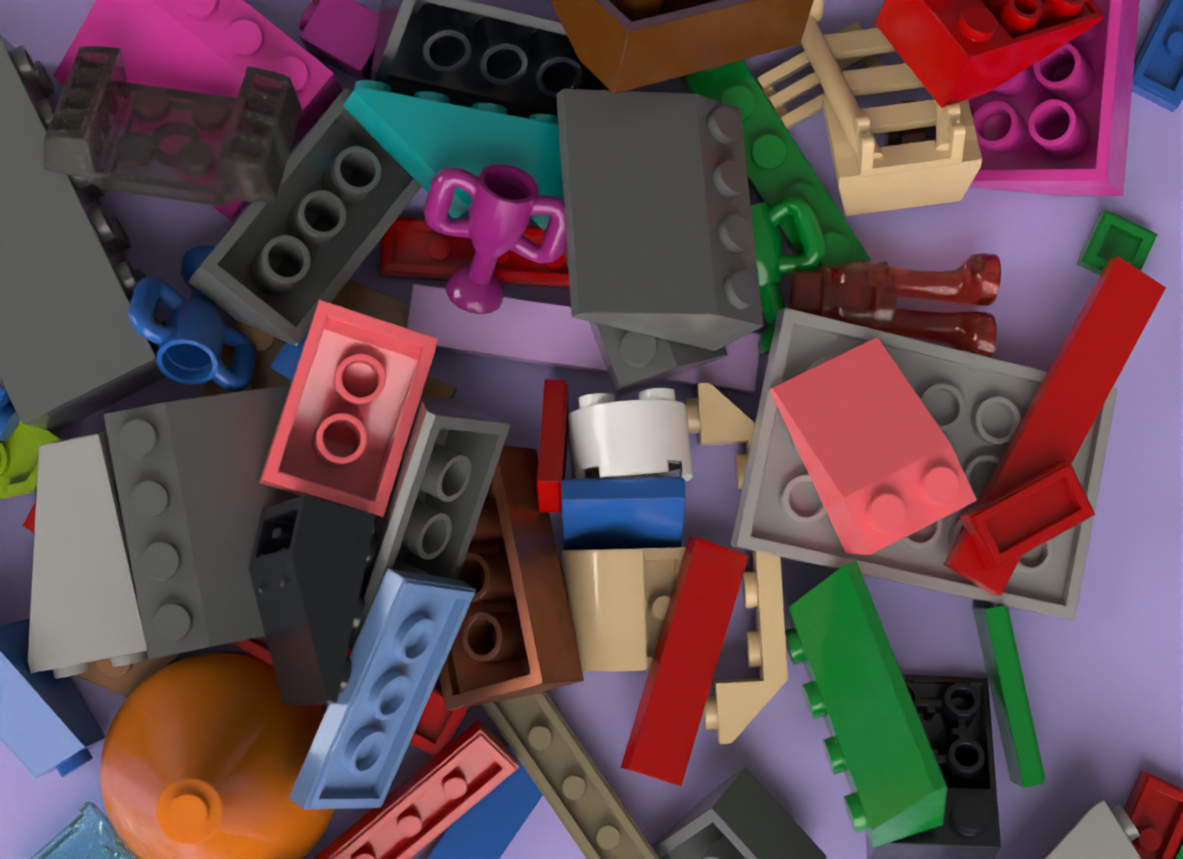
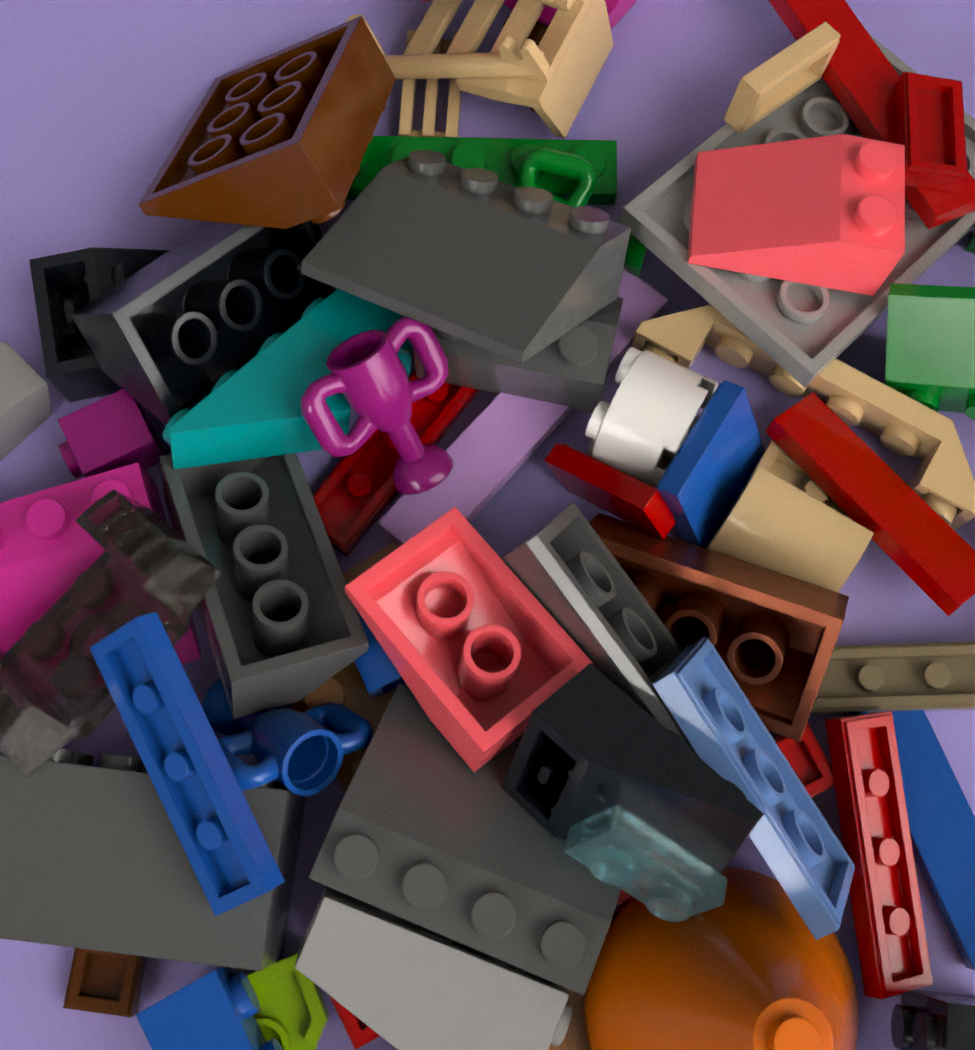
camera: 55 degrees left, 10 degrees down
clear red piece [789,253,1001,358] -> none
none -> blue plate [89,612,285,917]
none -> clear light blue plate [564,804,728,922]
none -> tan tile [724,22,841,133]

